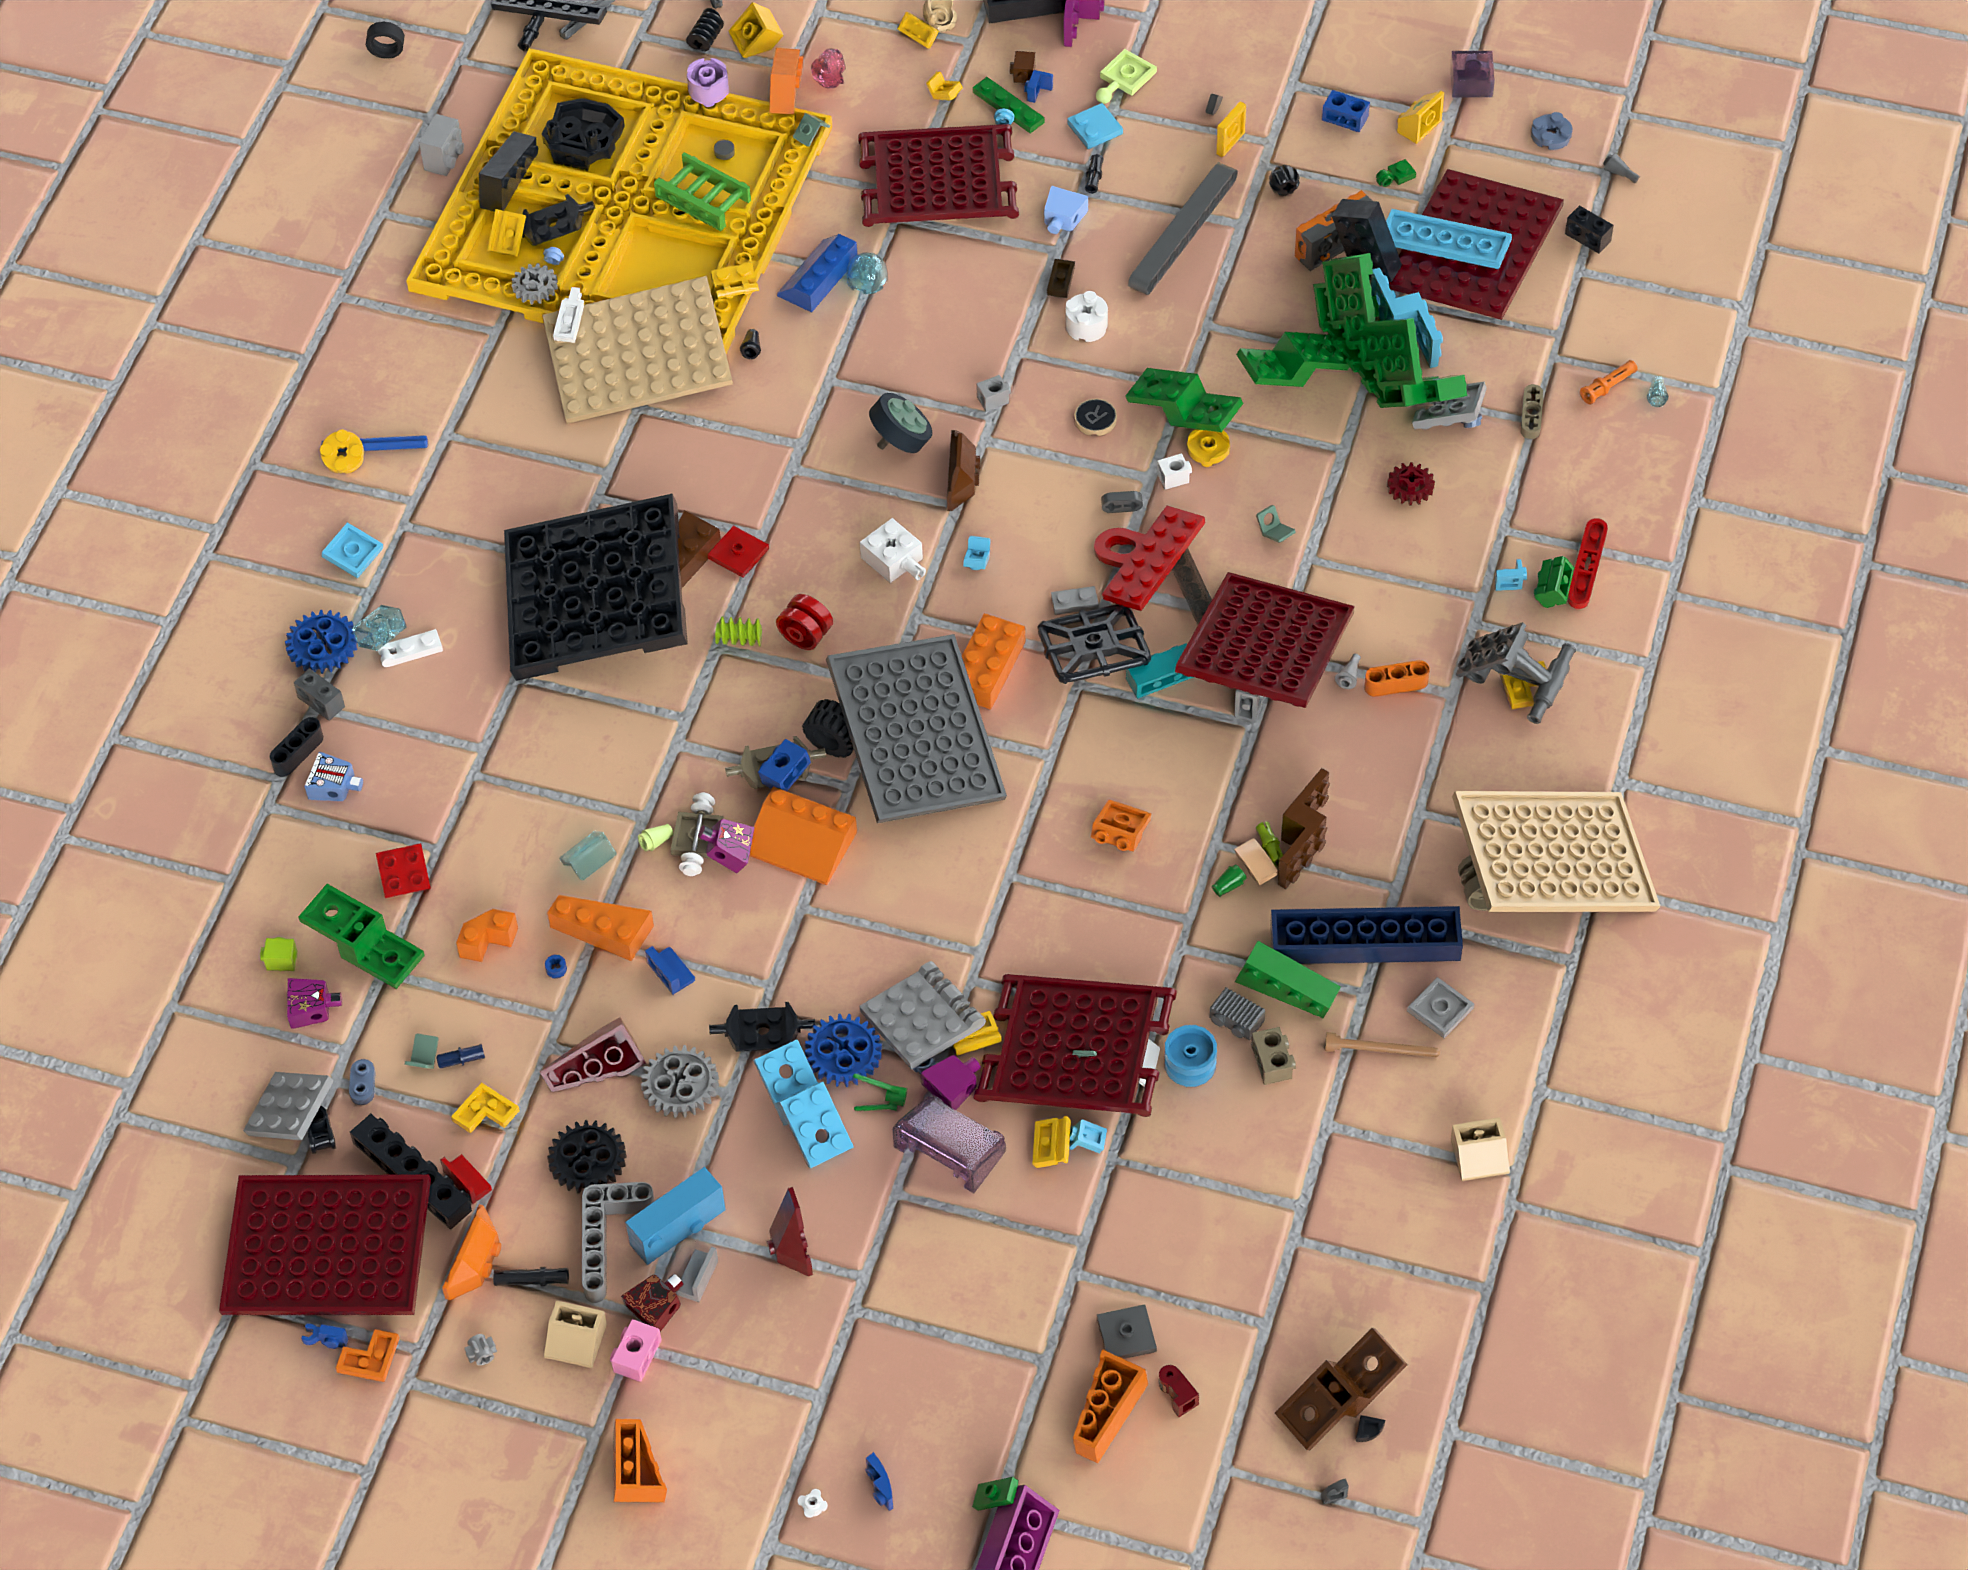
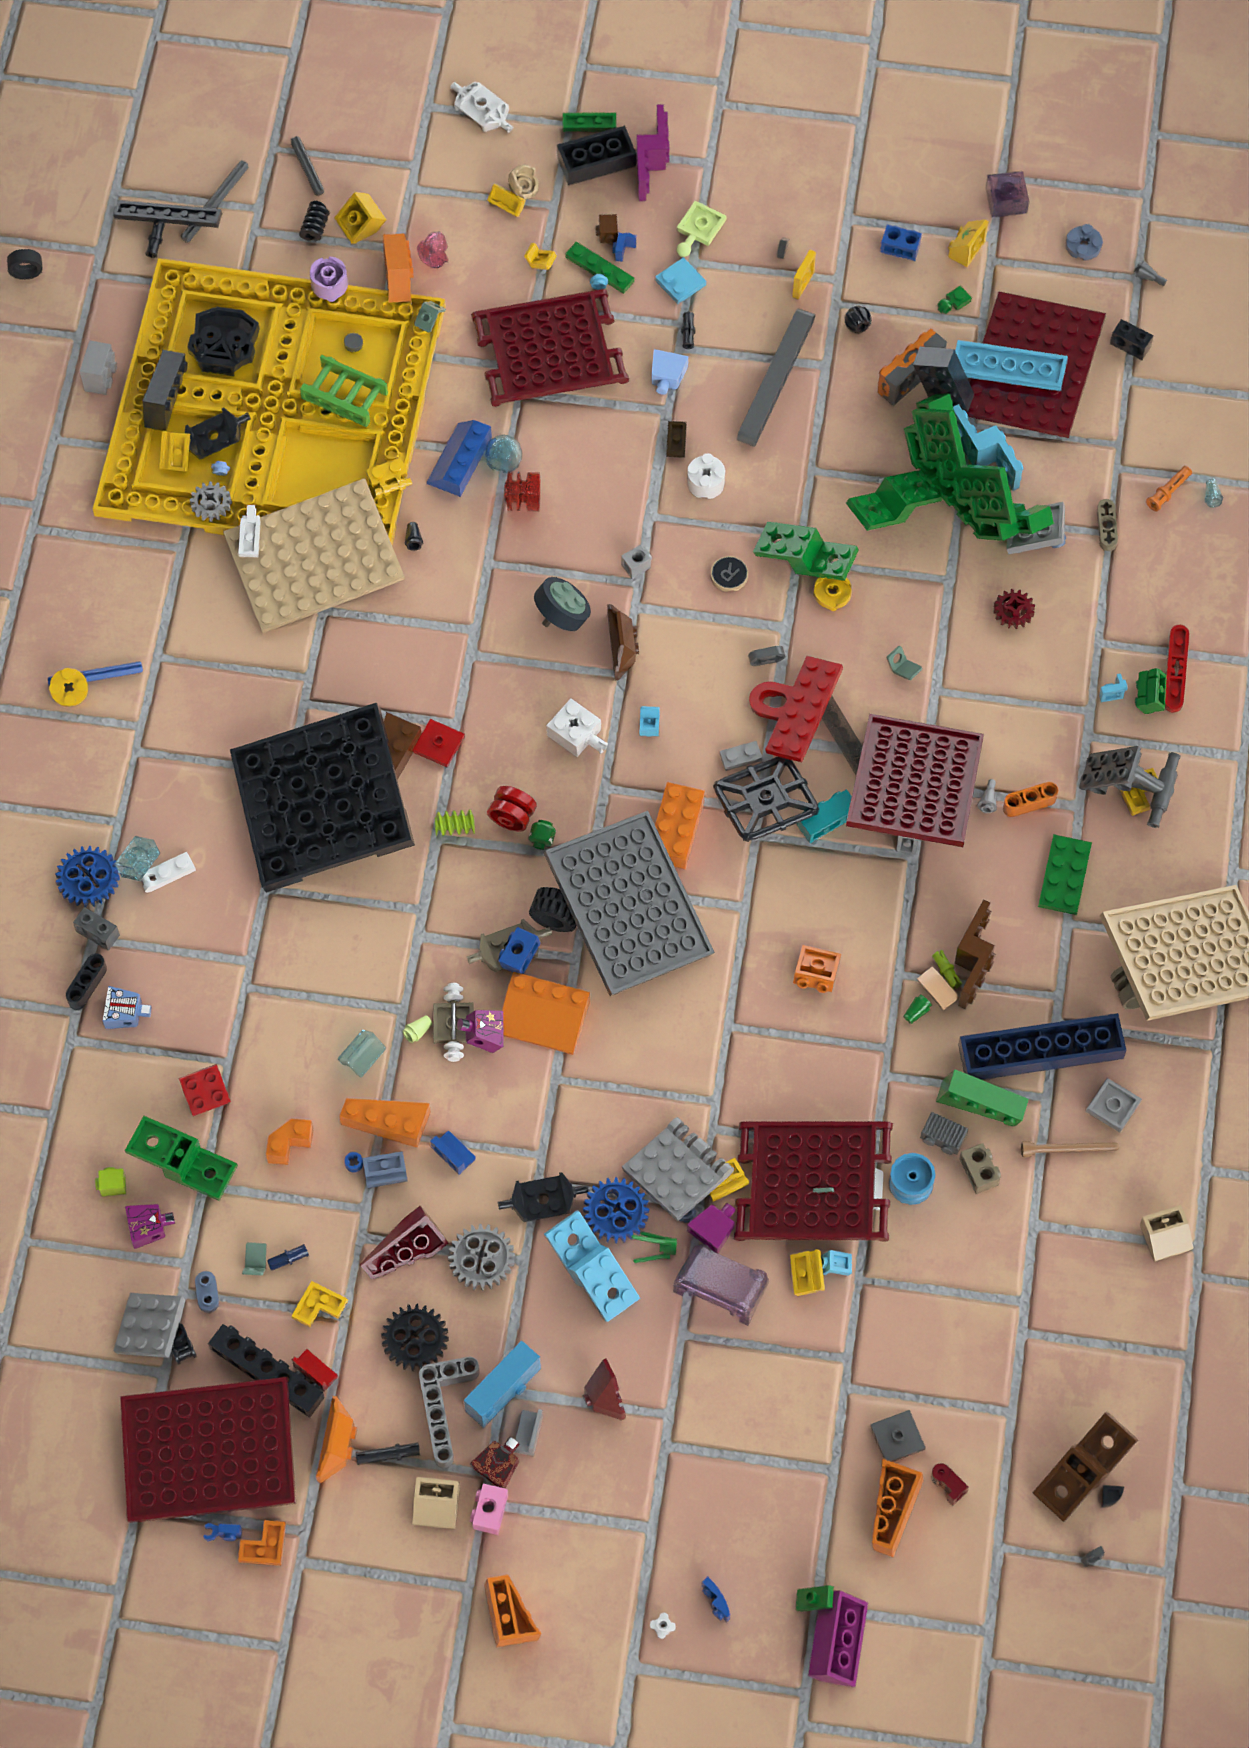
camera: 10 degrees left, 10 degrees up
medium azure plate [321,522,383,579] -> none
light grey gear [464,1334,497,1365] -> none
white brick [1157,453,1192,490] -> none
none -> sand blue plate [363,1151,408,1188]
none -> clear red wheel [505,472,540,512]
none -> green head [528,820,556,850]
none -> green plate [1038,834,1092,915]

